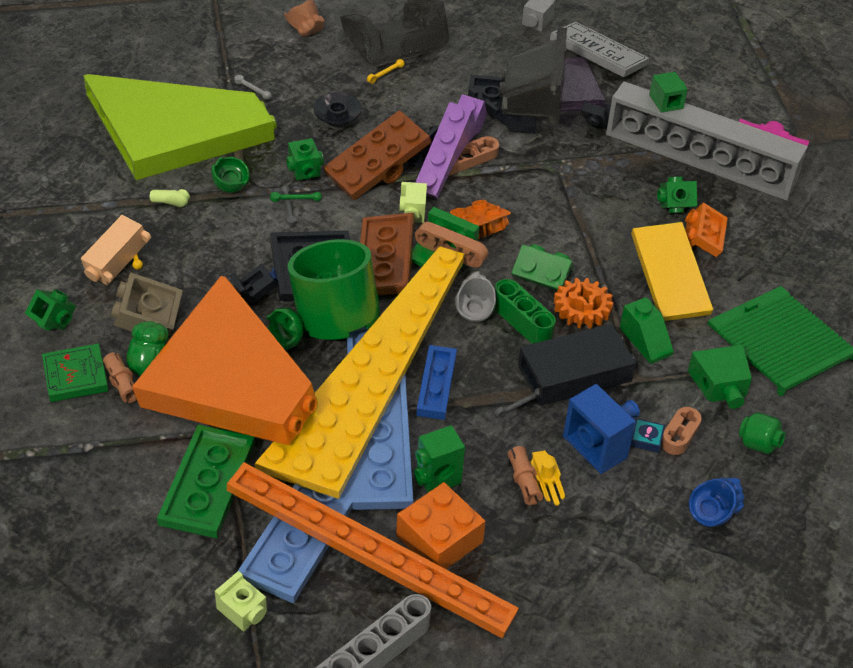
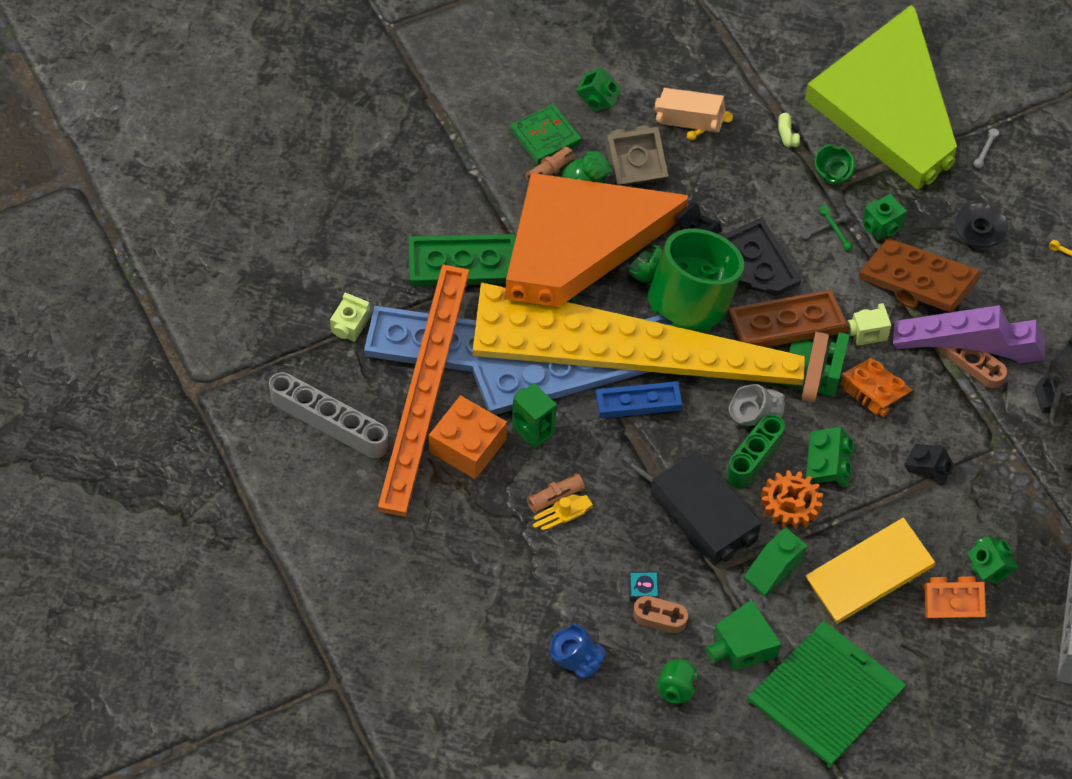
camera: 75 degrees right, 10 degrees up
blue brick [563,384,640,474] -> none
none -> black bracket [904,444,953,485]

